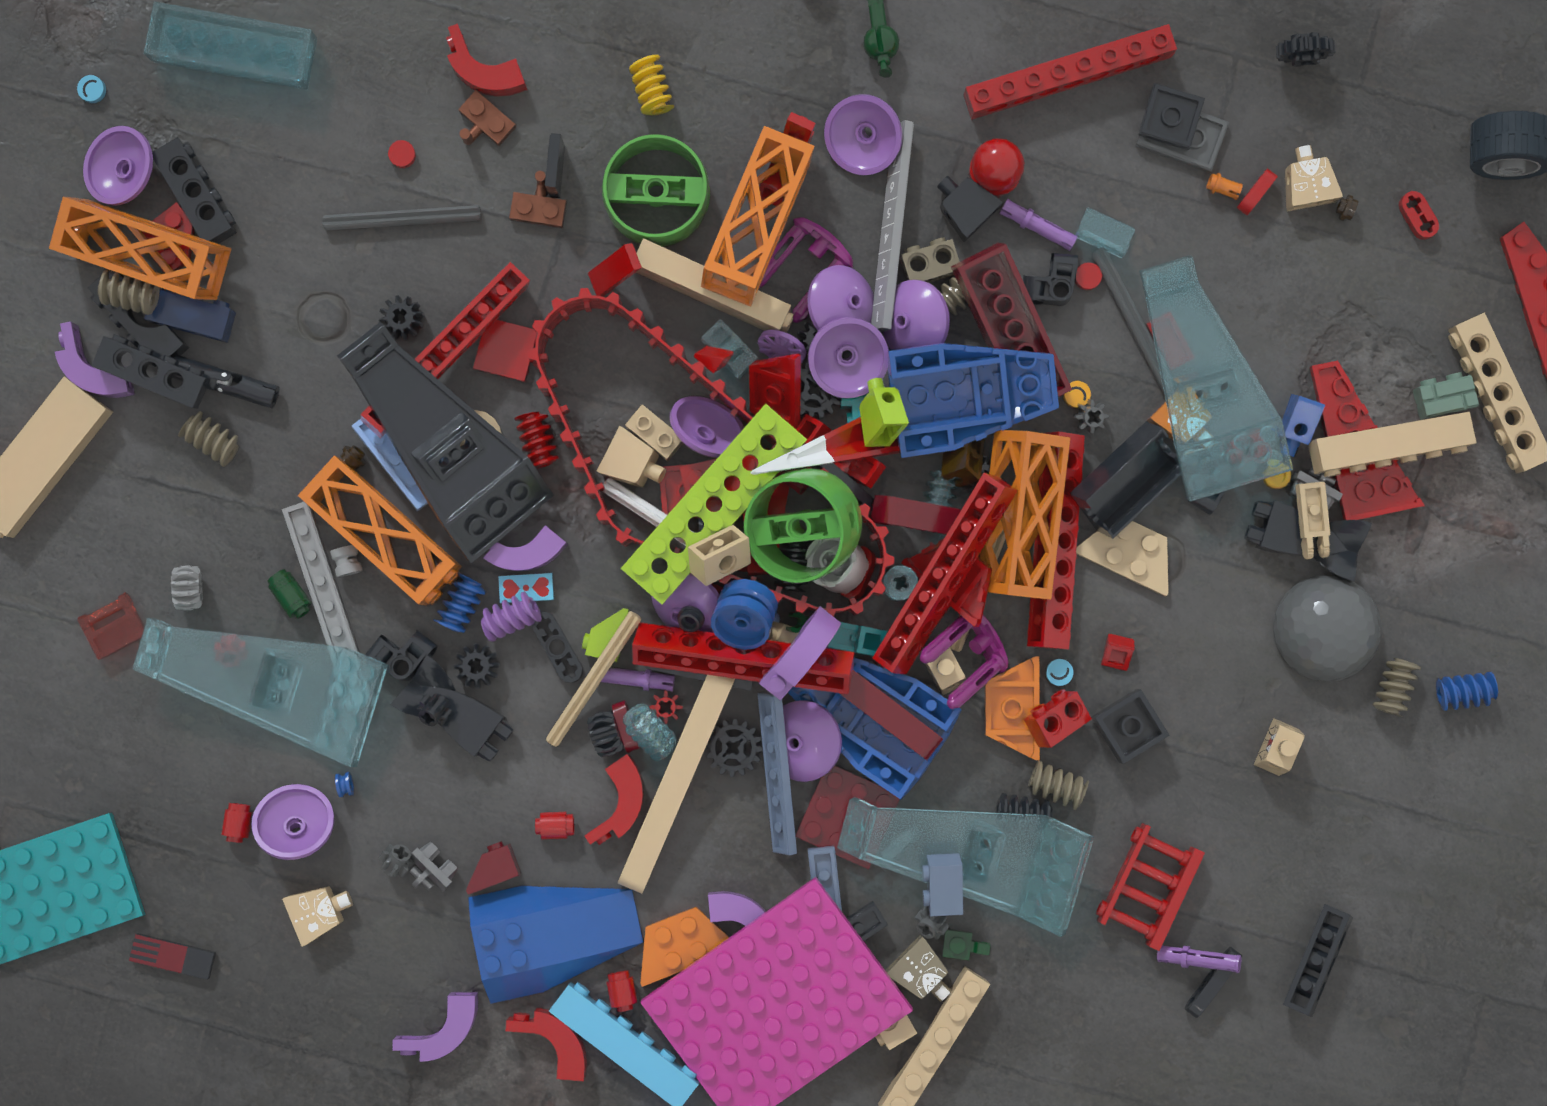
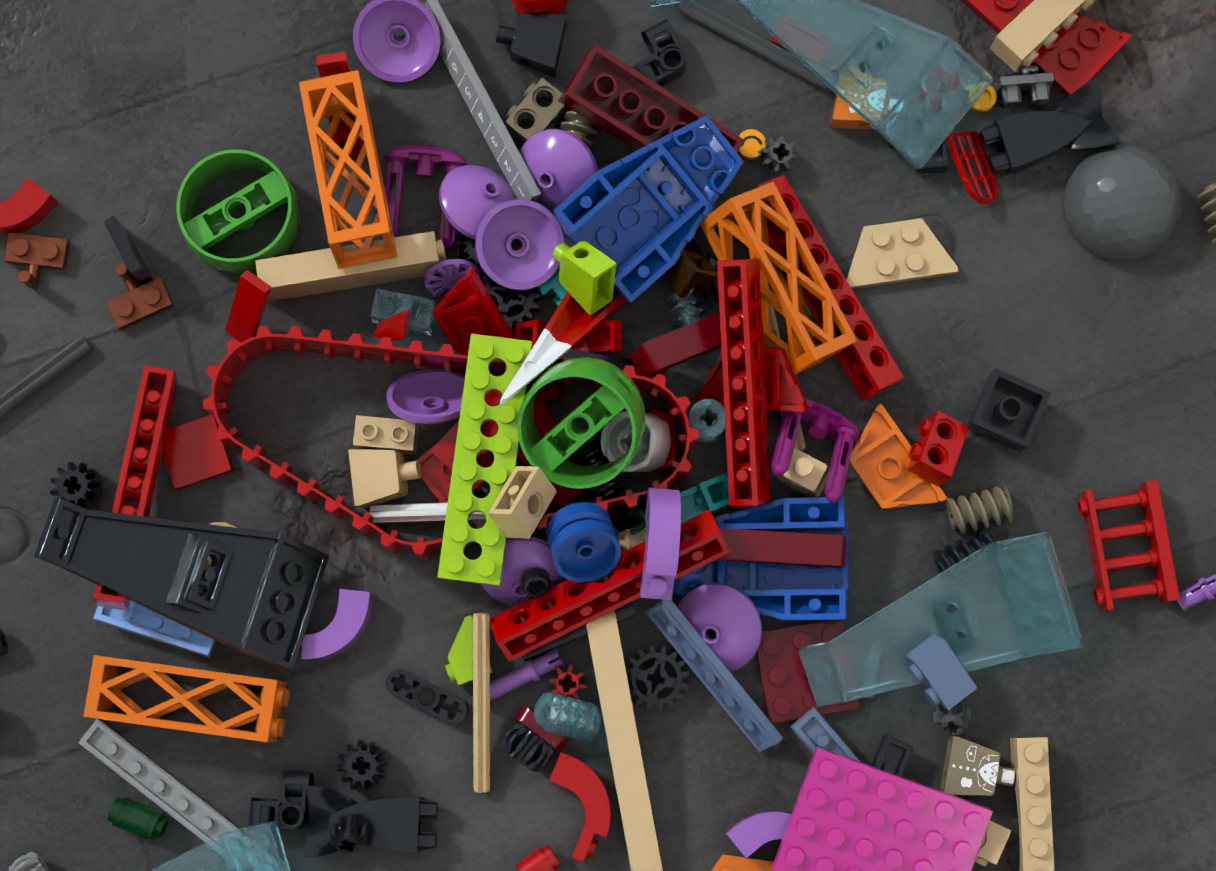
camera: 30 degrees left, 5 degrees down
light grey wheel [330,545,363,578] -> none
dark brown plate [340,445,366,469] -> none
blue piece [433,572,486,633] -> none
medium lavender piece [481,592,542,642] -> none
medium azure tile [498,573,554,603] -> none
red piece [514,412,559,469] -> none
yellow piece [629,55,674,115] -> none
dark green plate [942,929,991,960] -> none
medium lavender pin [999,198,1078,251] -> none
medium azure tile [1045,659,1073,686] -> none
black brick [1070,421,1190,539] -> none
red tile [1075,263,1102,290] -> none
red slope [1101,634,1134,671] -> none
tan torso [1254,718,1305,776] -> none
torso [1278,394,1325,457] -> none
tan hinge [1295,482,1330,559] -> none
none -> red window [945,130,998,205]

